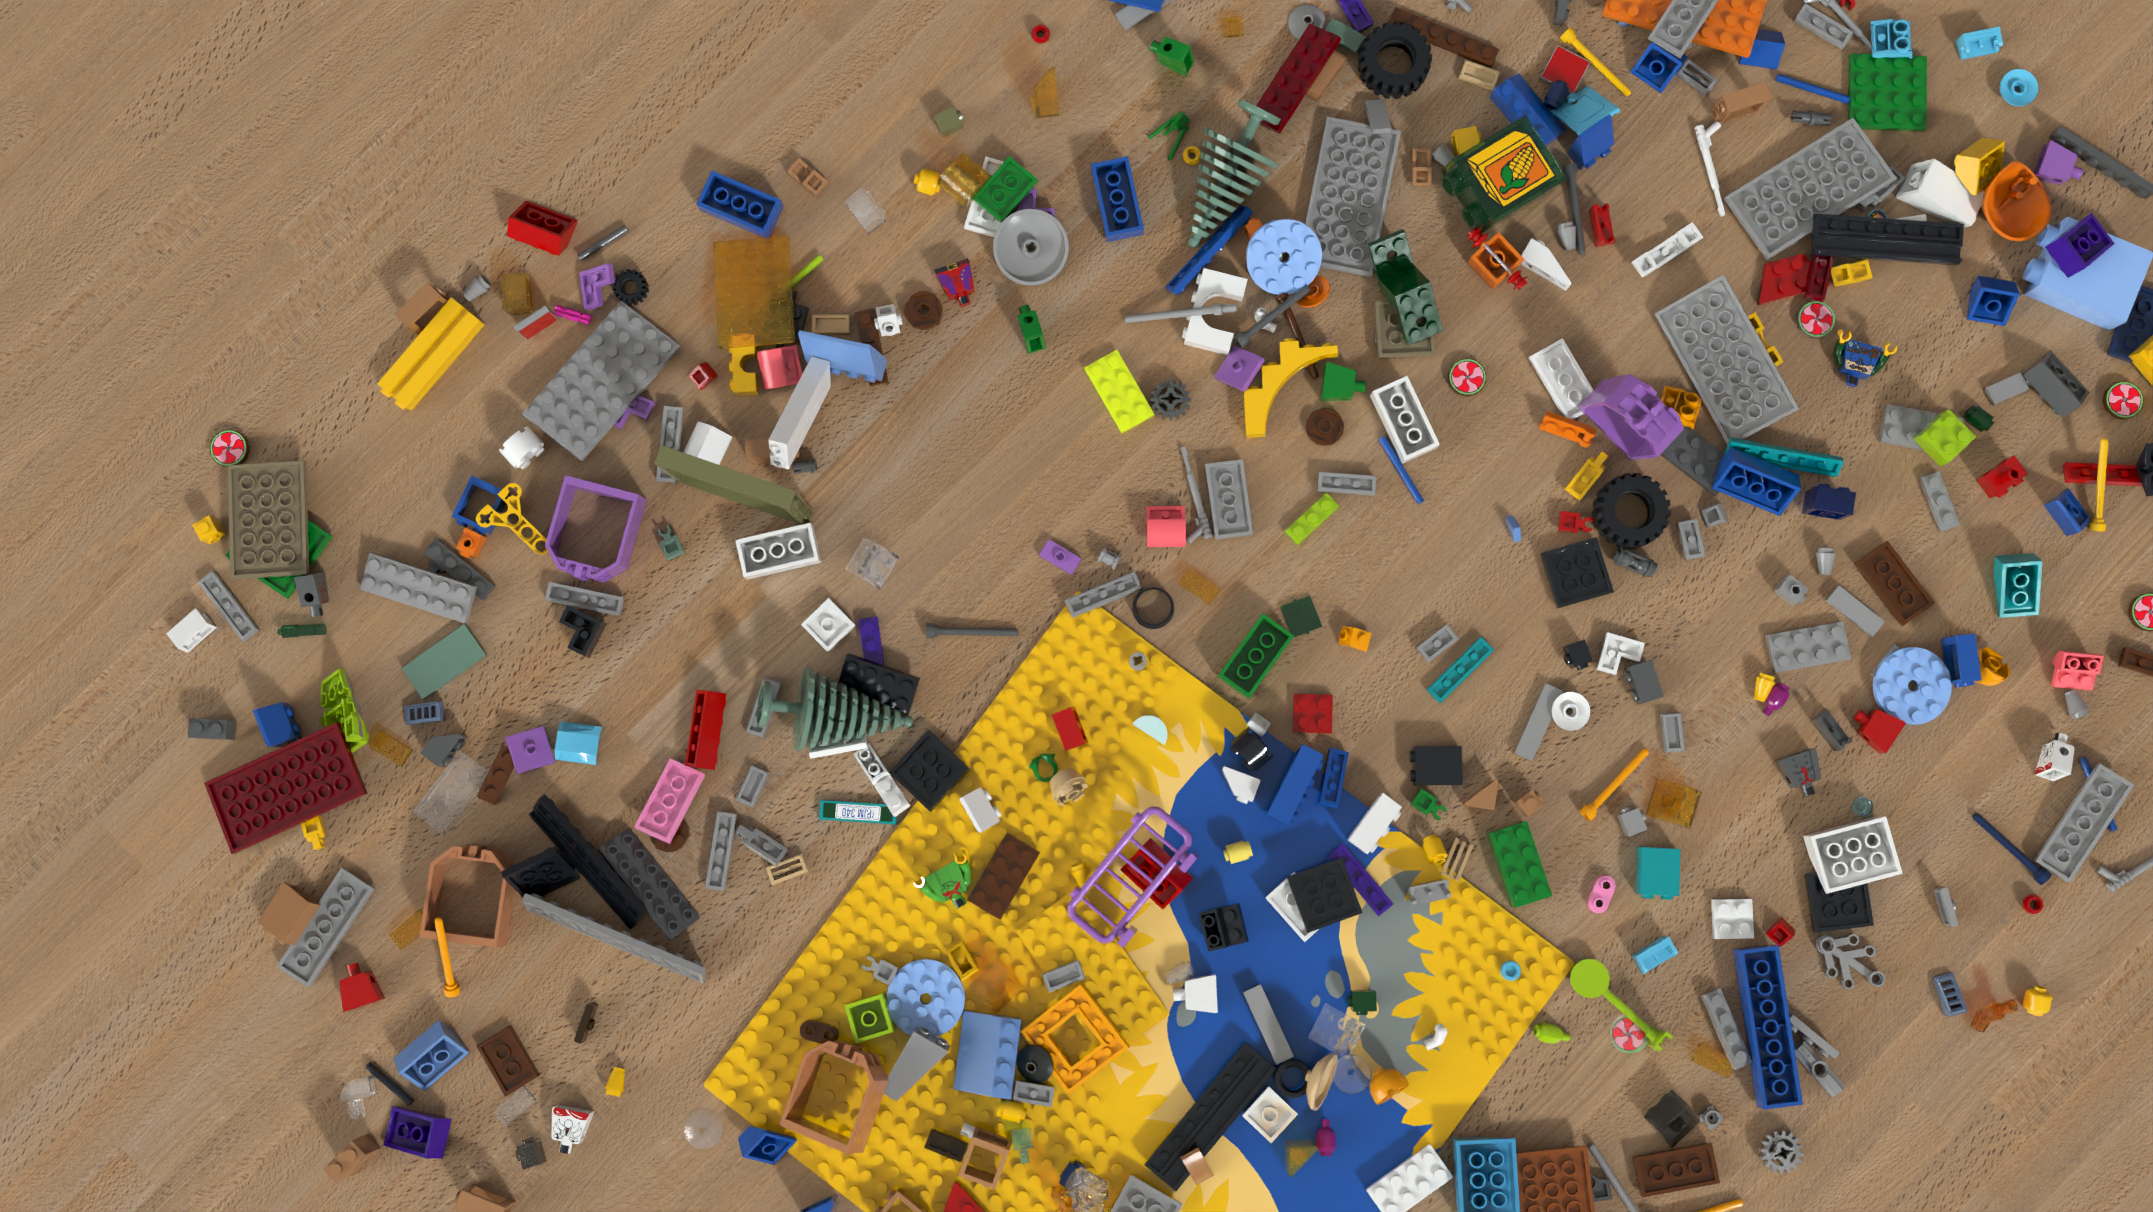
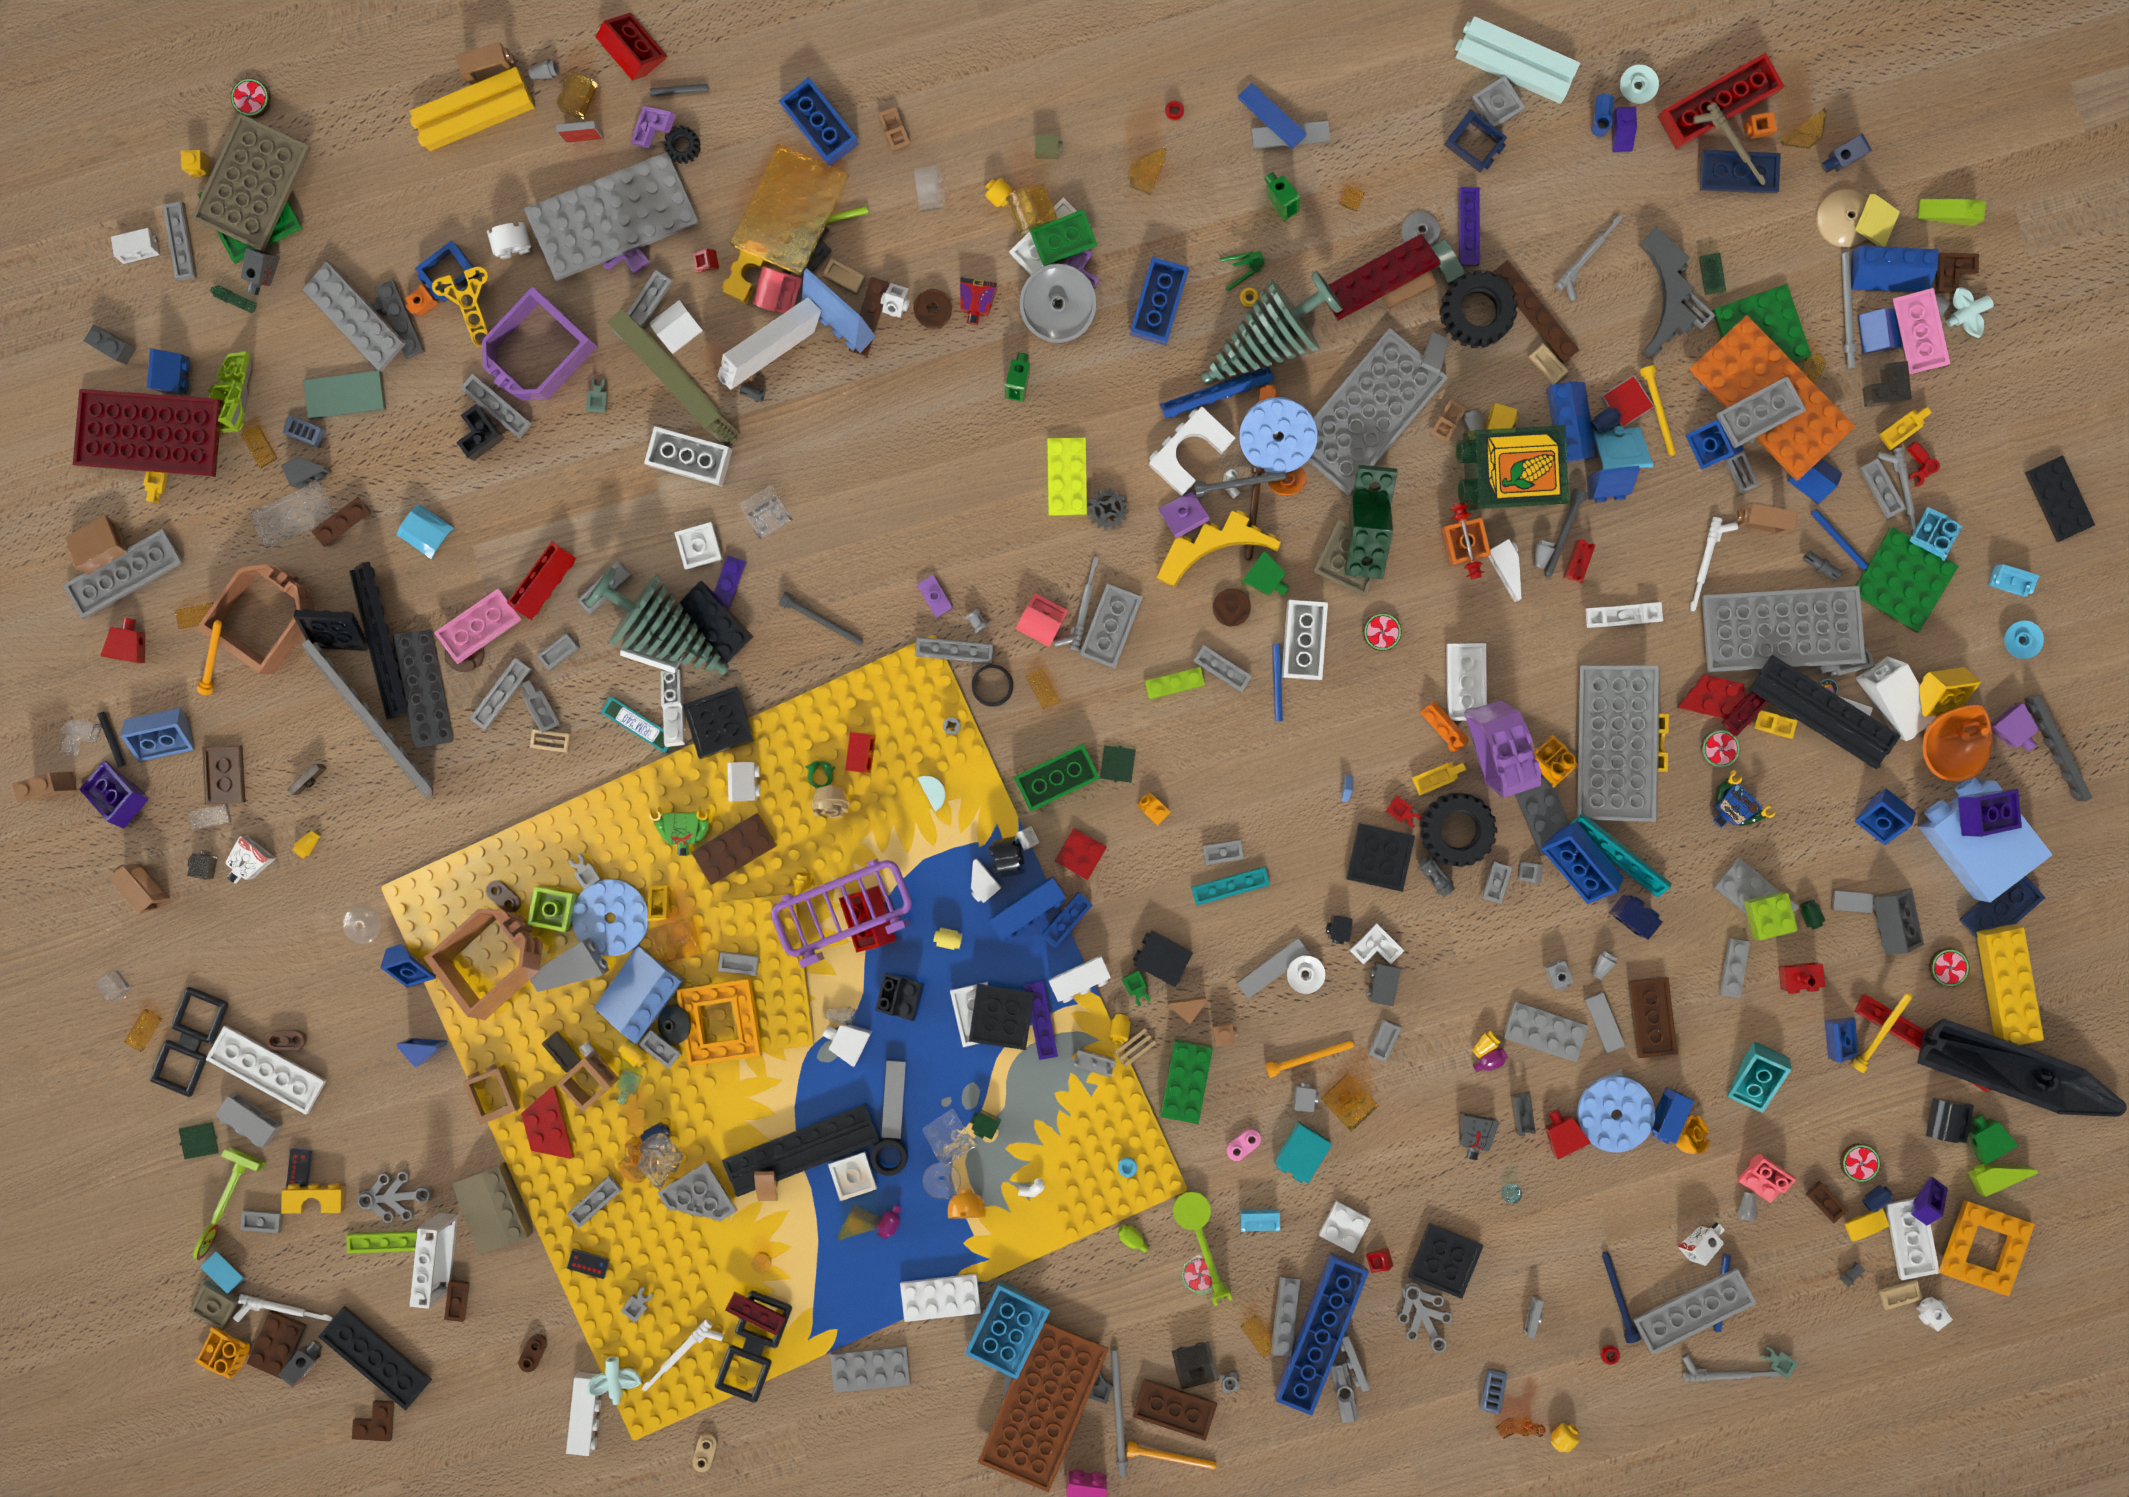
camera: 15 degrees right, 5 degrees up
medium lavender plate [505,726,555,774] -> none
dark pink axle [554,305,592,325] -> none
light grey bar [1125,303,1238,323] -> none
tan dish [1305,1053,1338,1111] -> none
light grey gear [1758,1129,1804,1174] -> none
white slope [1803,816,1903,894] -> none

